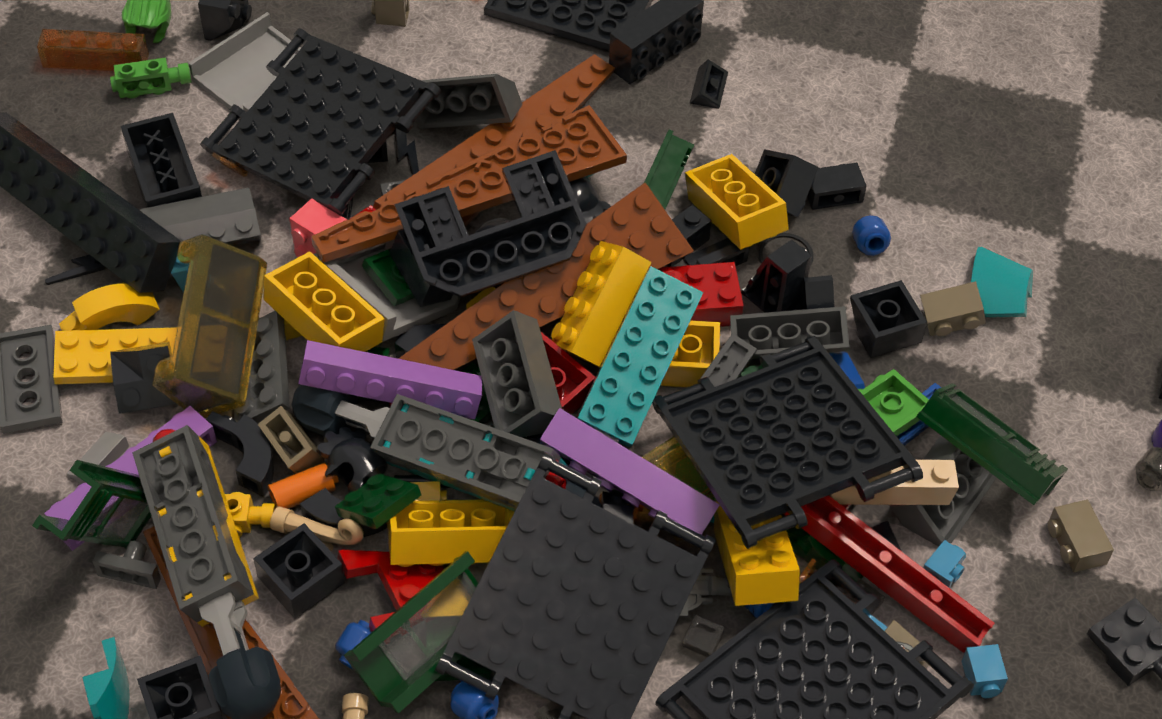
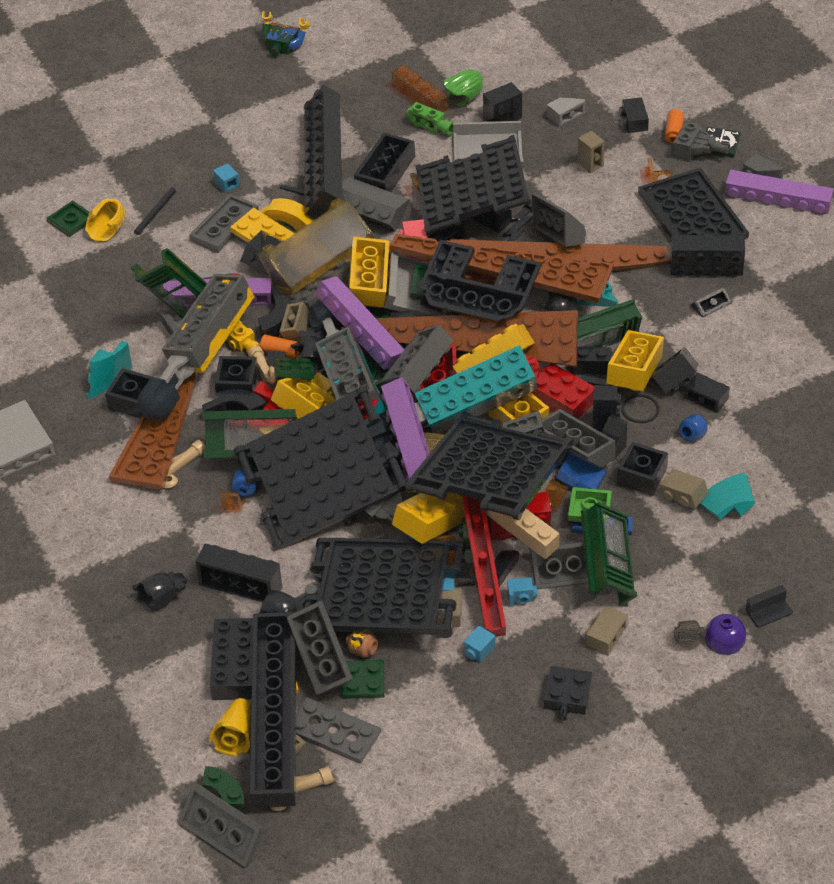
camera: 50 degrees right, 5 degrees down
none -> black arch [202,389,266,421]

